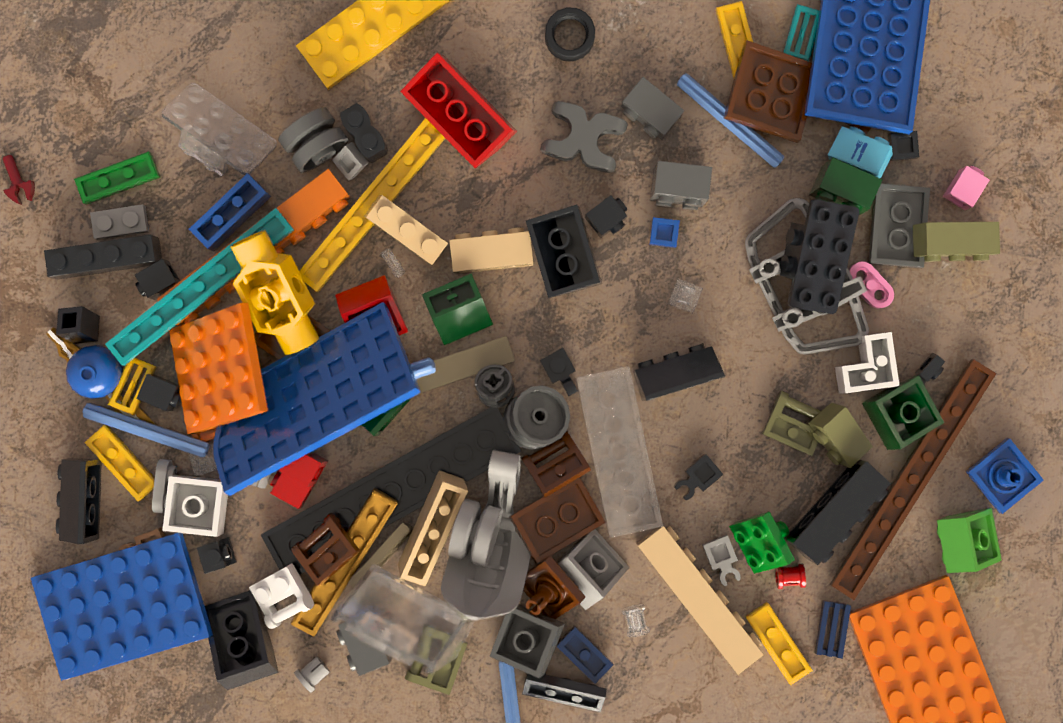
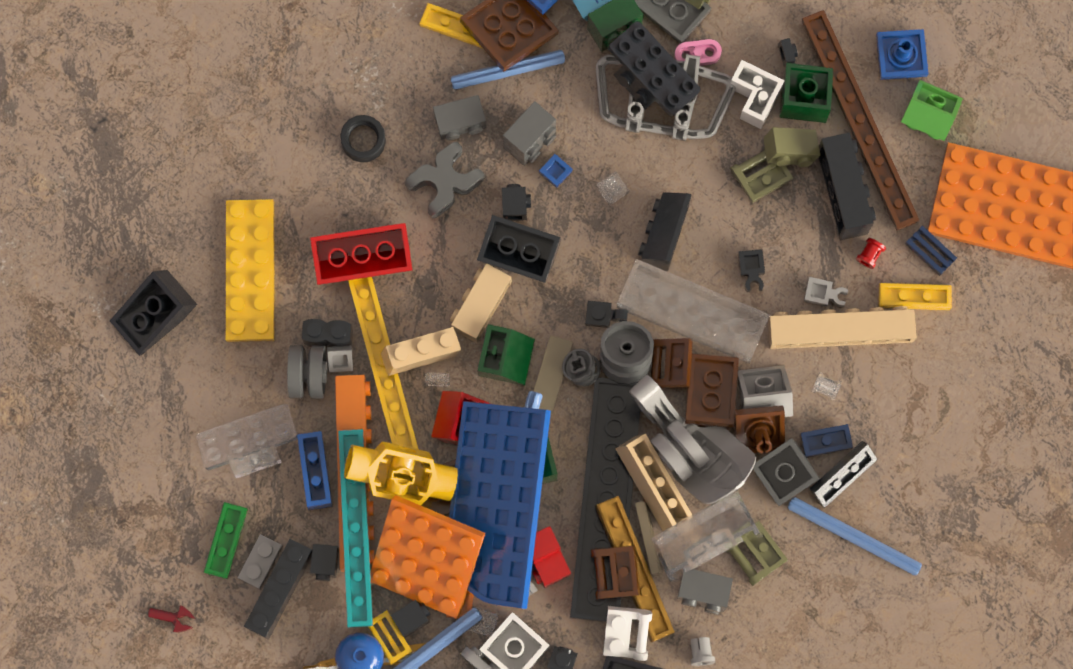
camera: 50 degrees left, 10 degrees down
black brick [56,306,100,344] -> none
green plate [729,511,795,574] -> none

